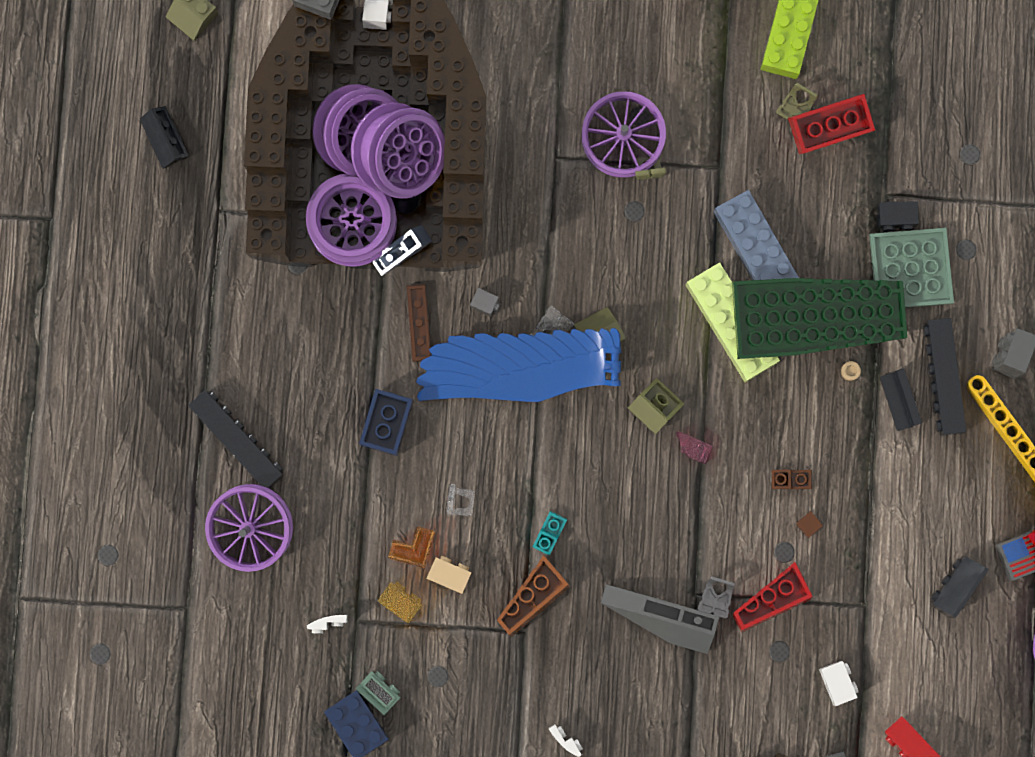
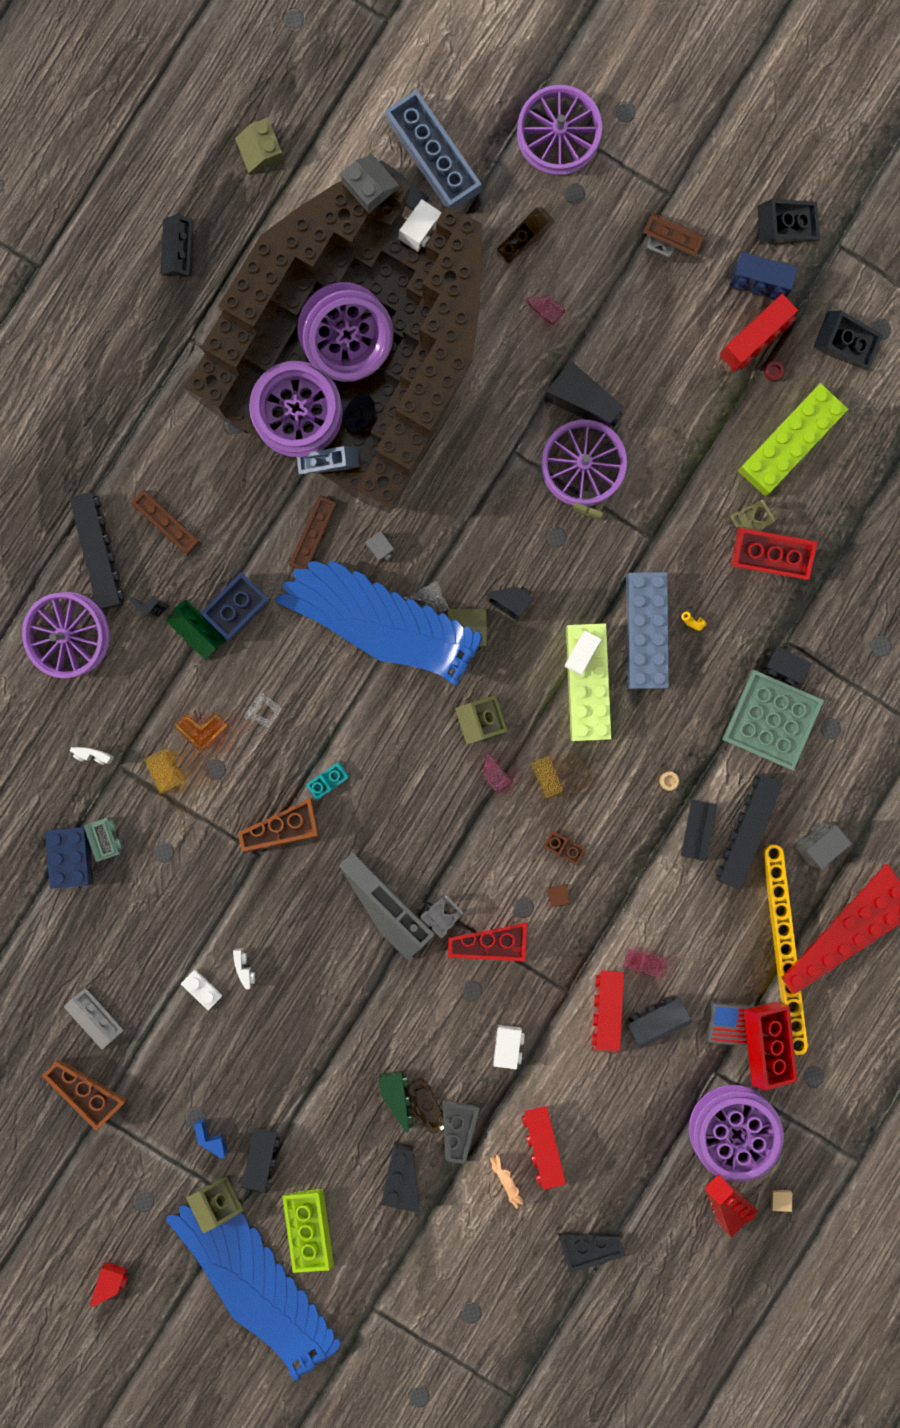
camera: 20 degrees right, 5 degrees up
medium lavender wheel [351,102,445,198] -> none
tan brick [426,555,472,594] -> none
dark green wing [732,278,907,359] -> none
none -> black panel [129,595,169,620]
none -> reddish brown tile [131,490,200,556]
none -> dark green panel [166,600,226,660]
none -> black slope [486,586,533,622]
none -> clear pink slope [525,295,565,326]
none -> clear yellow brick [530,755,564,799]
none -> black slope [544,361,624,427]
none -> white slope [564,630,602,676]
none -> red wedge [591,970,624,1053]
none -> clear pink slope [623,948,666,978]
none -> yellow arm [681,612,707,631]

